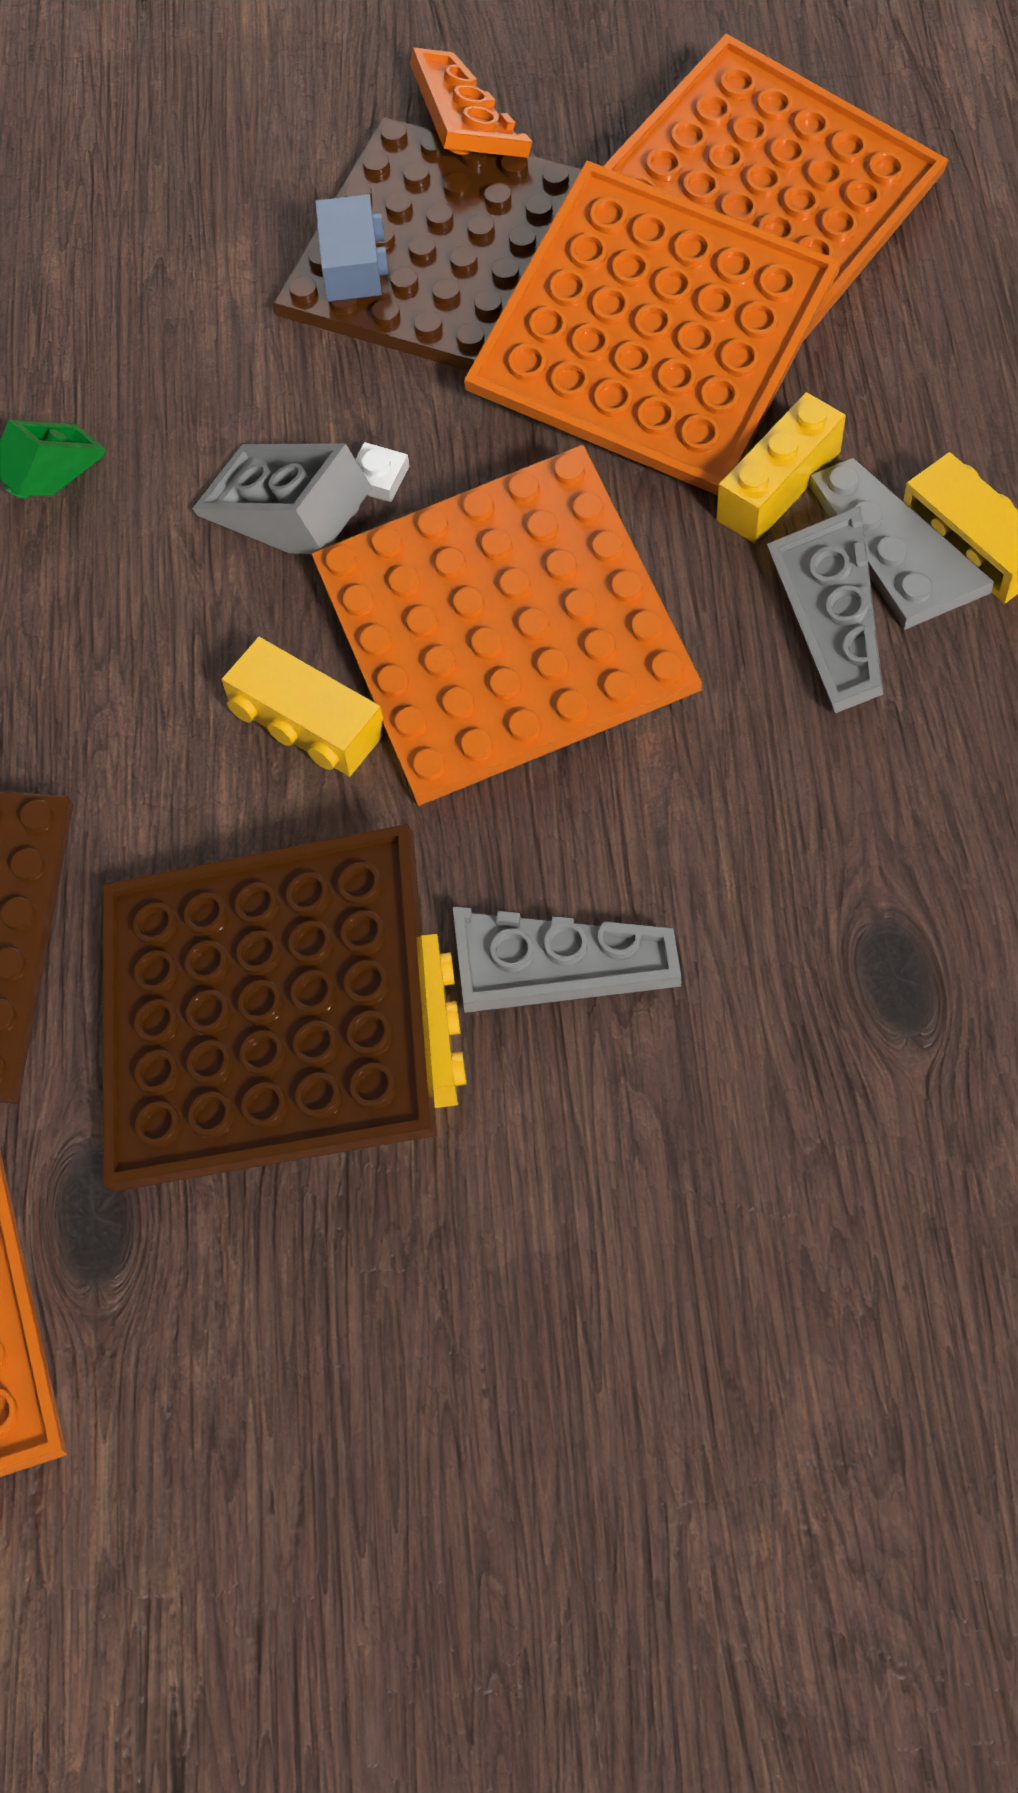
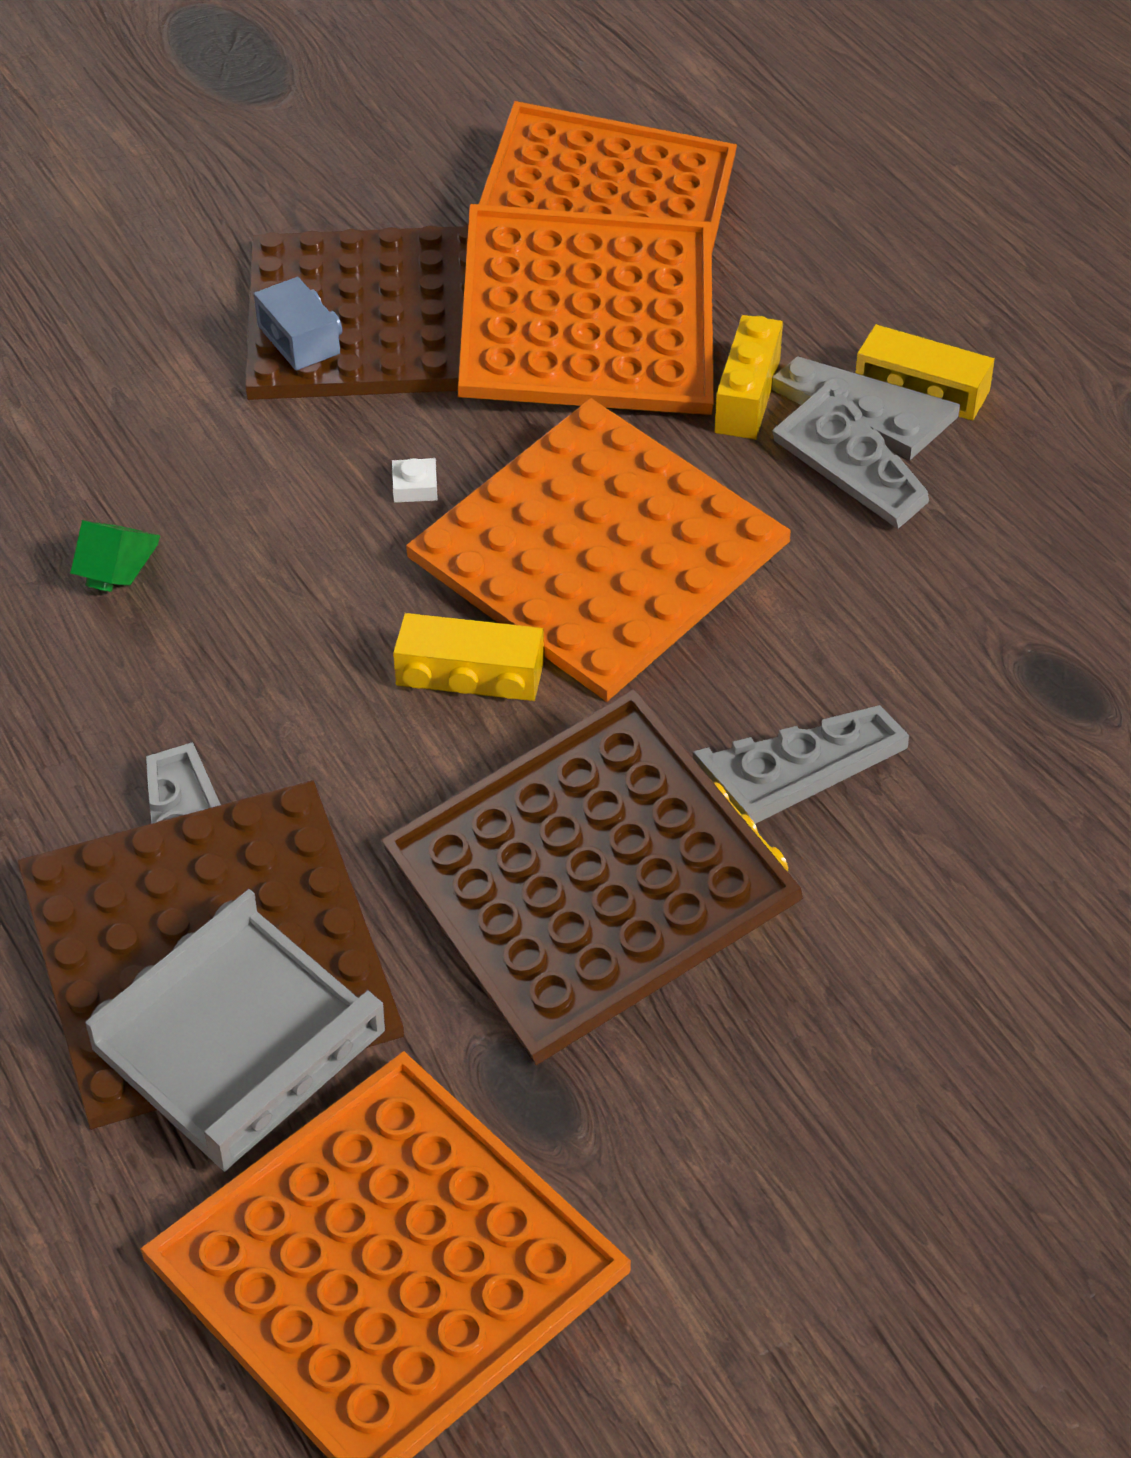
camera: 30 degrees left, 15 degrees down
light grey slope [192,443,372,554] -> none
orange wing [410,47,533,158] -> none

